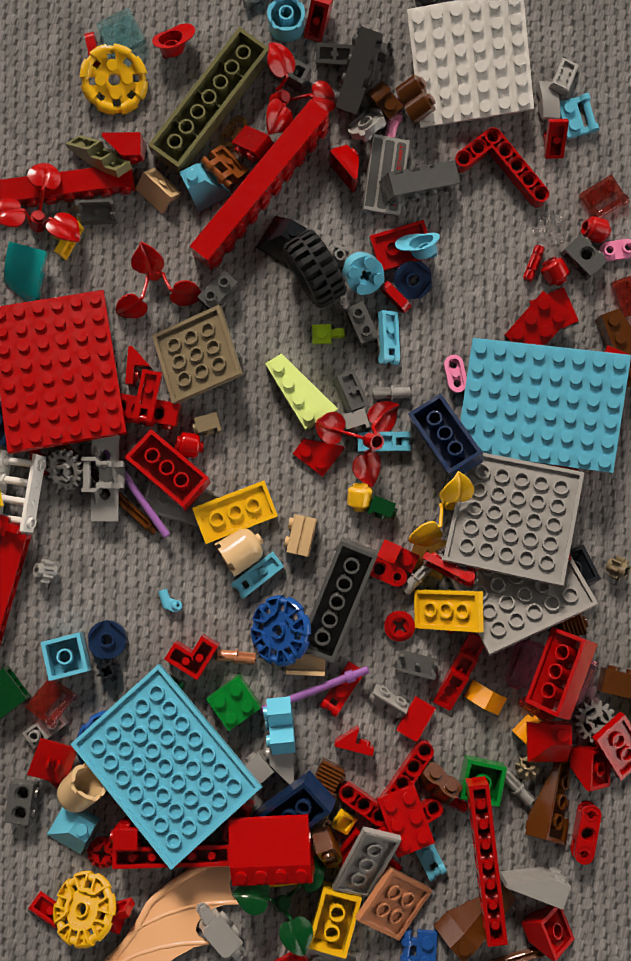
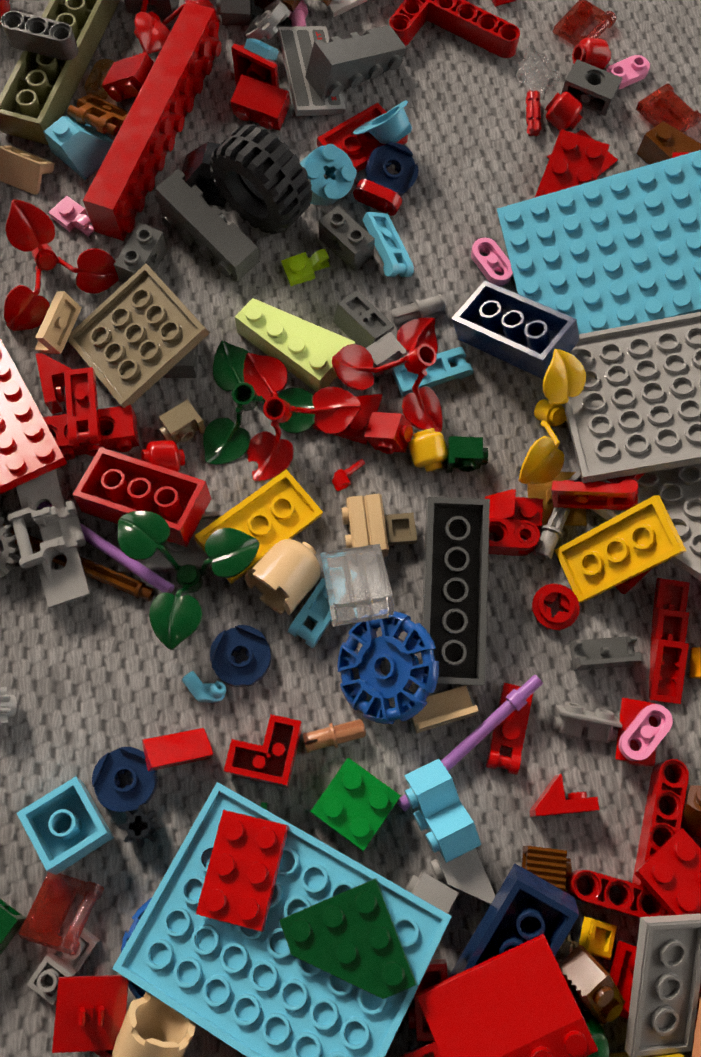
camera: 20 degrees left, 15 degrees down
none -> dark grey beam [0,11,79,61]
none -> tan panel [35,291,82,354]
none -> bright pink plate [49,196,94,237]
none -> dark green plant [118,511,260,650]
none -> red slope [142,728,213,772]
none -> dark grey wedge [155,168,260,281]
none -> red plate [196,810,289,931]
none -> dark green plant [203,341,315,465]
none -> dark blue plate [210,625,271,687]
none -> red brick [230,74,291,131]
none -> red plant [243,353,361,481]
none -> medium azure tile [244,38,279,60]
none -> dark green plate [279,878,417,999]
none -> clear brick [320,544,394,627]
none -> red hand [332,459,365,491]
none -> red brick [364,412,413,454]
none -> dark tan plate [384,512,417,546]
none -> bright pink plate [619,704,673,761]

